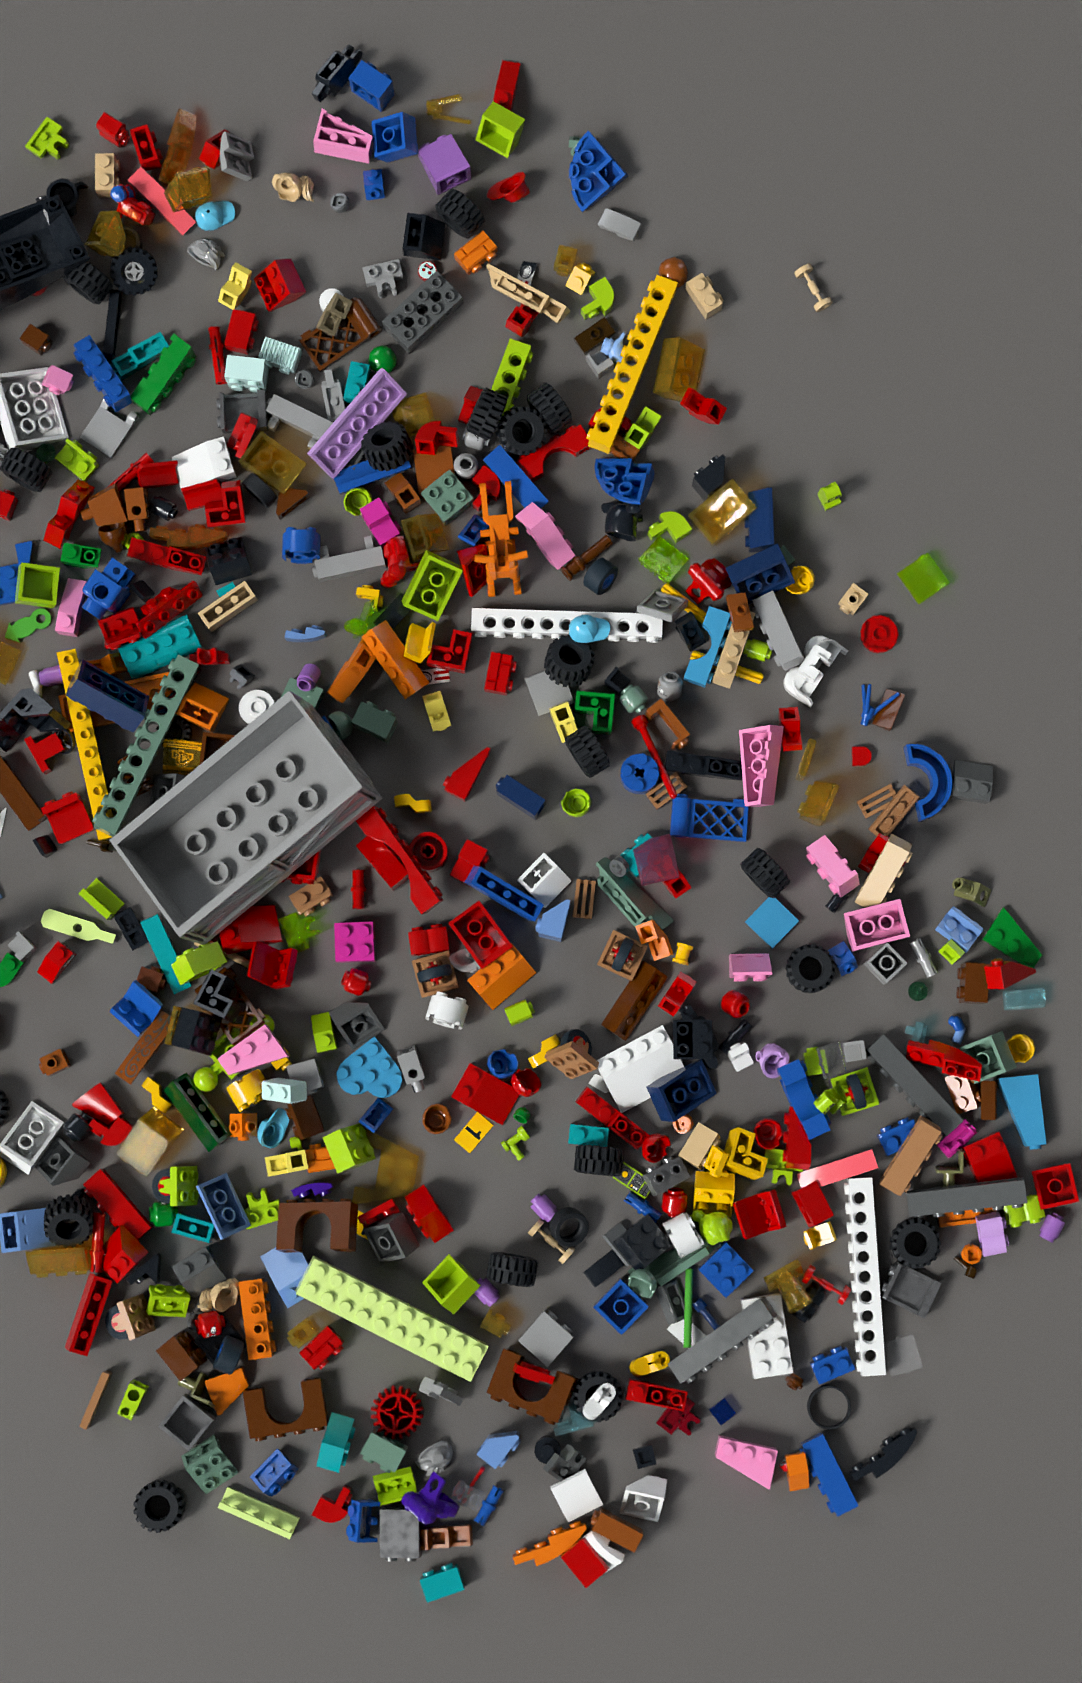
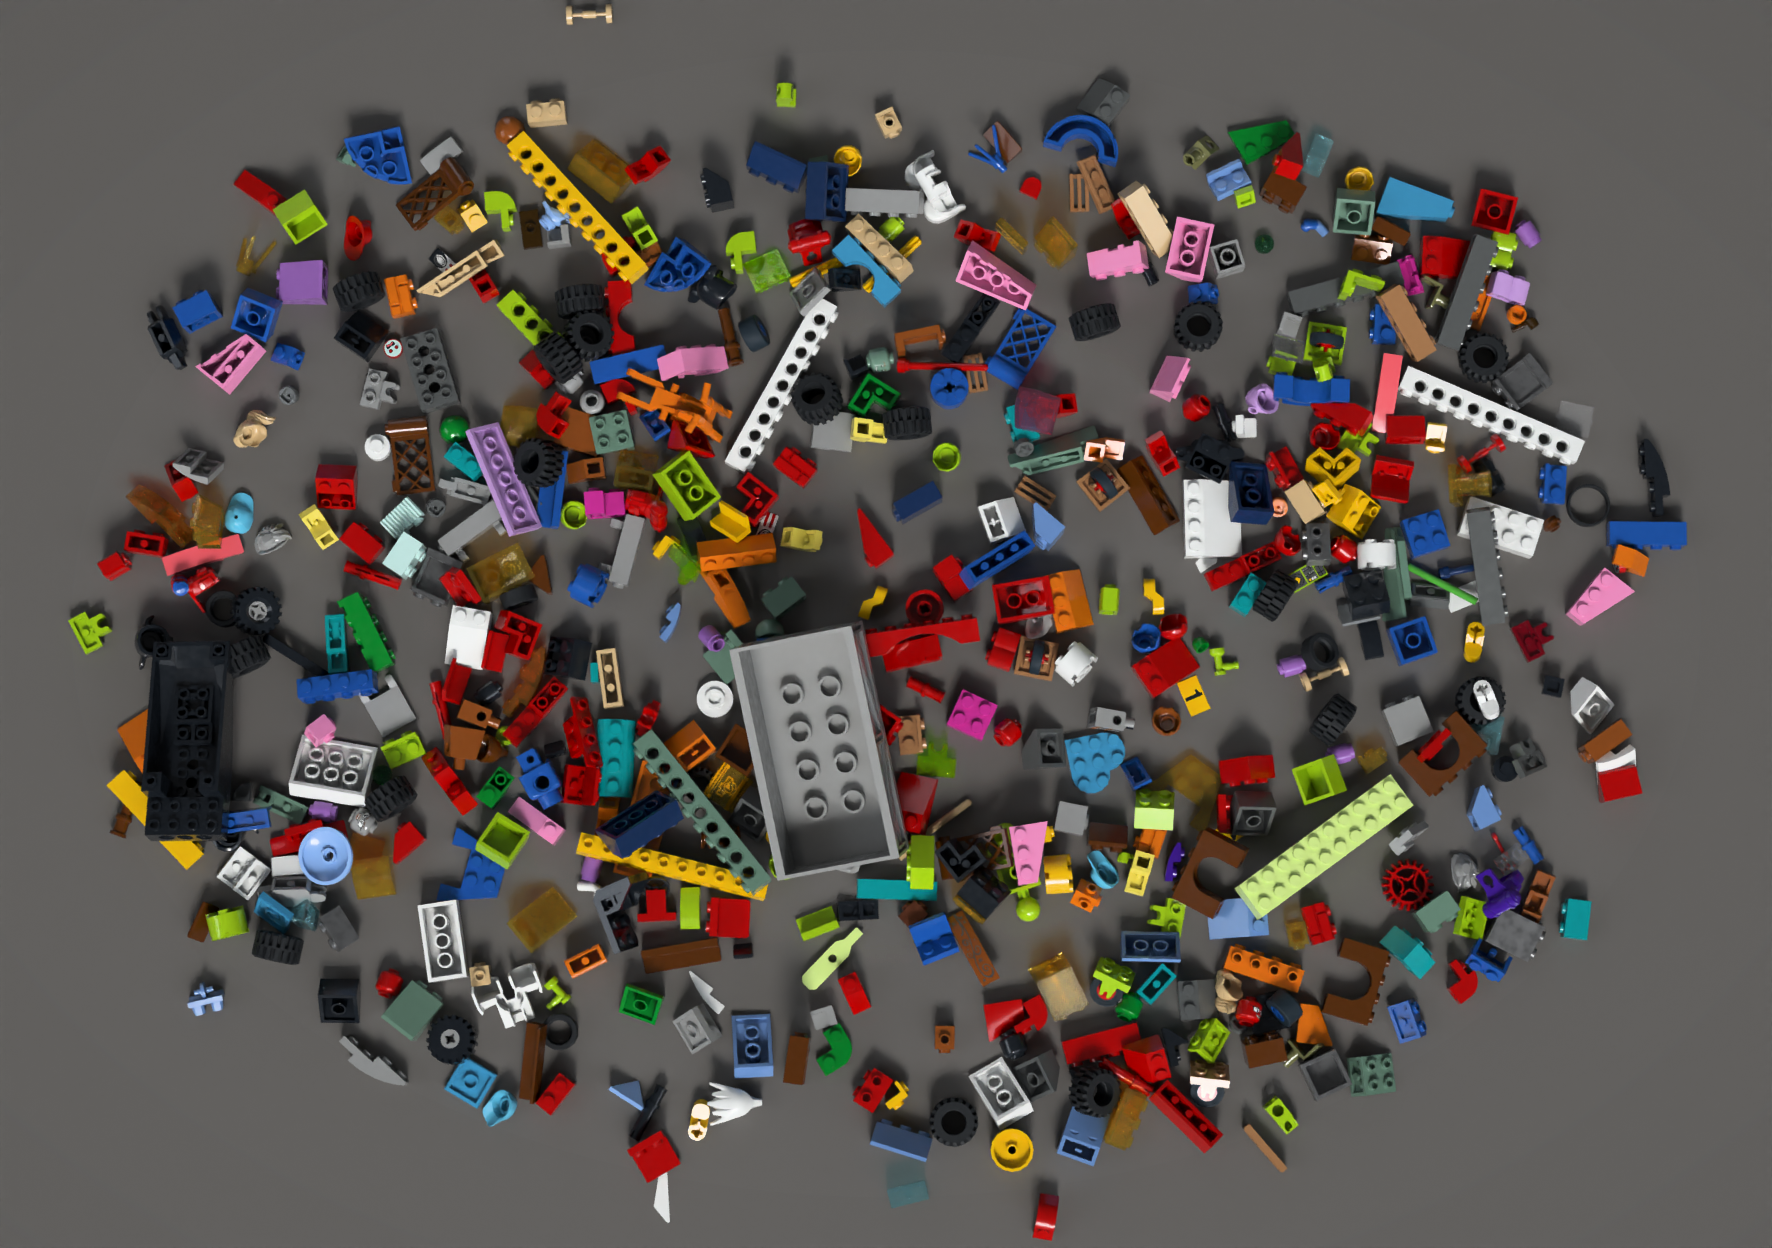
camera: 65 degrees left, 0 degrees up
bright green brick [5,608,52,643] -> none
reddish brown brick [19,324,52,356] -> none
clear yellow slope [84,211,126,256] -> none
dark brown hand [87,839,113,853] -> none
tan brick [95,153,120,198] -> none
black tyre [133,1480,185,1533] -> none
yellow piece [141,1077,172,1114] -> none
dark green brick [164,1072,232,1152] -> none
yellowish green fence [218,1486,300,1539] -> none
black tile [229,664,255,689] -> none
red bracket [247,941,298,989] -> none
light aqua brick [262,1077,307,1104] -> none
lime slope [311,1012,338,1053] -> none
dark tan slope [316,293,352,336] -> none
orange slope [513,1521,587,1566] -> none
medium nougat plate [544,1029,599,1079] -> none
white slope [550,1469,603,1522] -> none
medium azure cap [569,615,610,643] -> none
red slope [625,1378,688,1411] -> none
sand green hair [628,1269,657,1298] -> none
light grey head [657,672,683,702] -> none
yellow bush [672,942,694,966] -> none
clear yellow slope [688,479,757,547] -> none
lime hair [689,1210,733,1245] -> none
clear blue tile [709,1398,736,1425] -> none
dark orange plate [726,592,754,632] -> none
dark azure tile [745,897,799,949] -> none
red tile [860,615,898,653] -> none
clear neon green hinge [897,553,950,605] -> none
clear light blue tile [905,1022,928,1043] -> none
red slope [906,1040,982,1082] -> none
light grey pin [910,938,938,978] -> none
none -> reddish brown piece [396,157,474,231]
none -> lime slope [680,887,701,929]
none -> red bracket [1265,446,1305,491]
none -> lime bracket [1337,269,1385,301]

